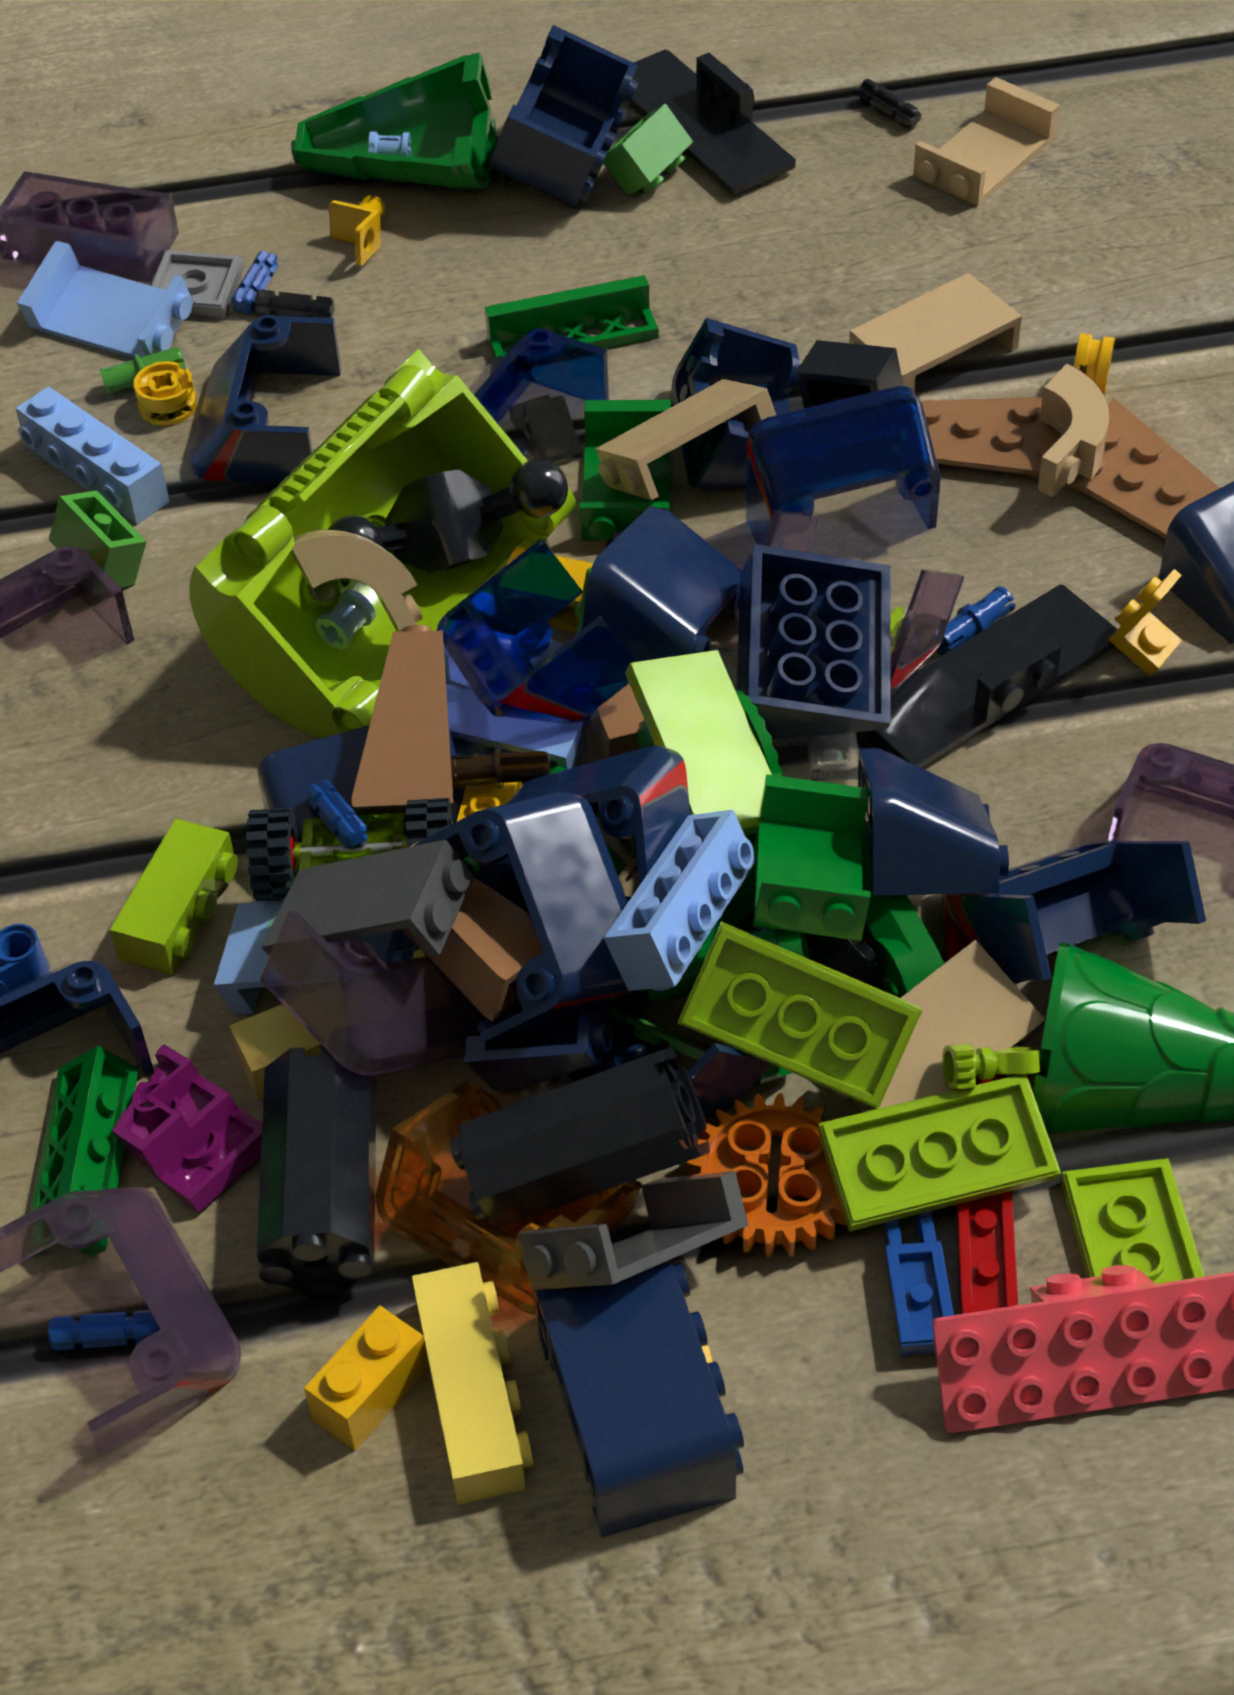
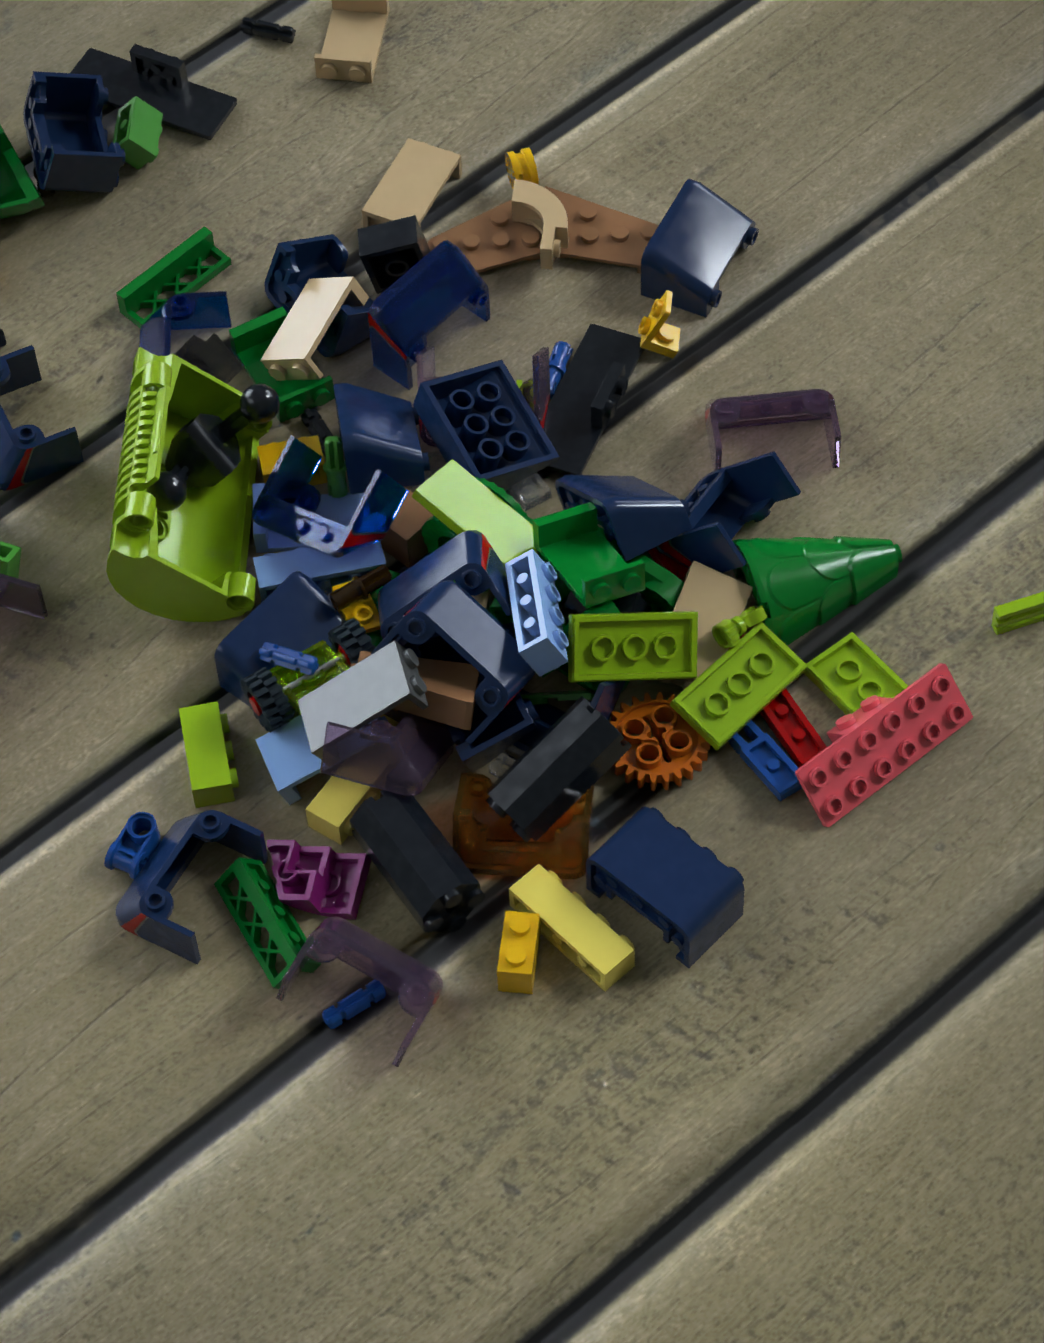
camera: 30 degrees left, 5 degrees up
tan arch [291,530,423,632] -> none
bush [315,589,376,650] -> none
medium nougat slope [351,625,453,819] -> none
dark grey panel [518,1171,748,1290] -> none

